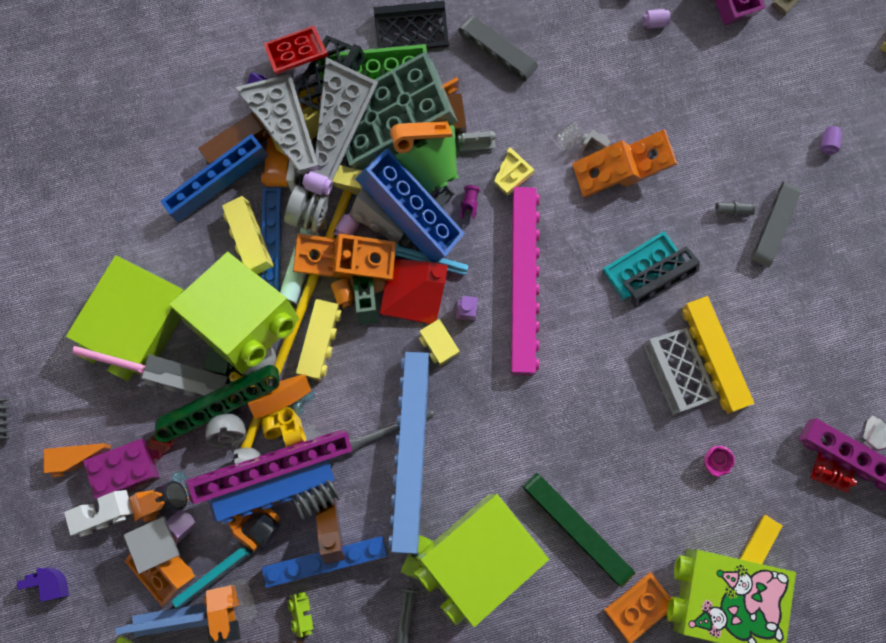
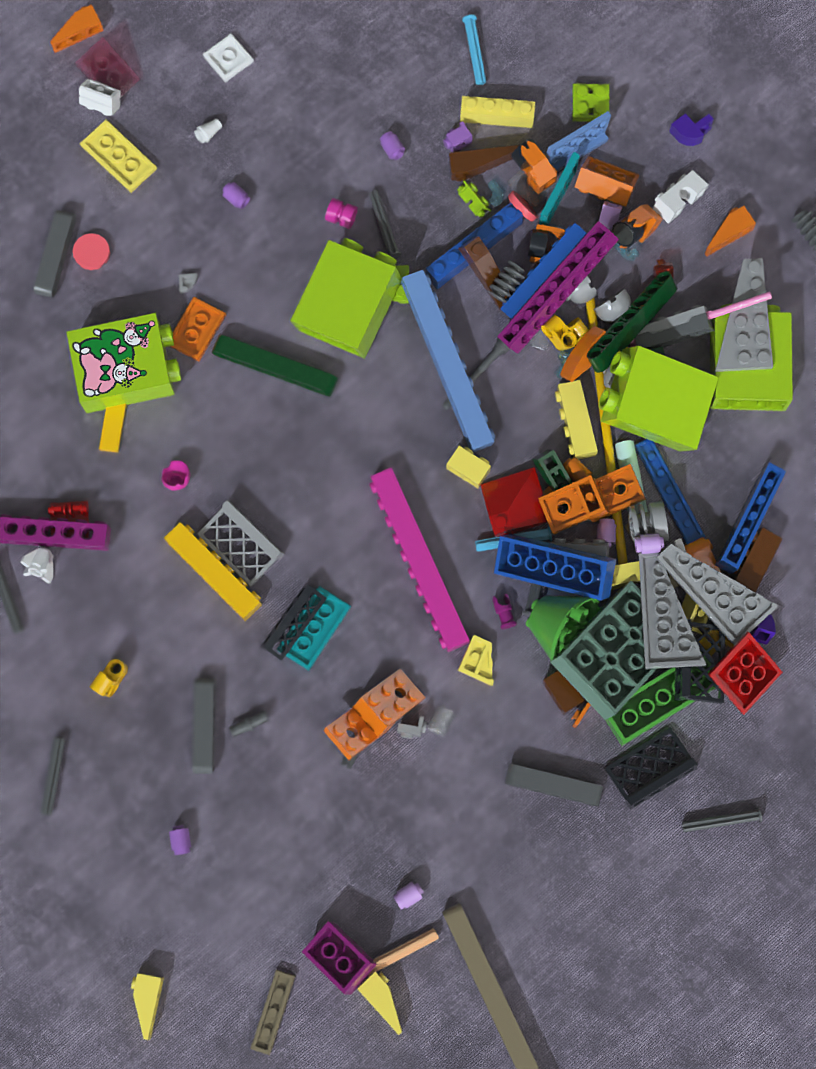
camera: 160 degrees right, 0 degrees up
magenta brick [83,439,160,499] -> none
light grey tile [124,517,180,574] -> none
light yellow brick [222,196,274,274] -> none
orange door [390,121,452,153] -> none
medium lavender brick [456,296,478,321] -> none
light grey hinge [458,131,496,151] -> none
none -> yellow piece [89,659,128,698]
none -> clear light blue arm [488,180,504,206]
none -> coral tile [508,191,538,222]
none -> light grey wing [715,258,773,372]

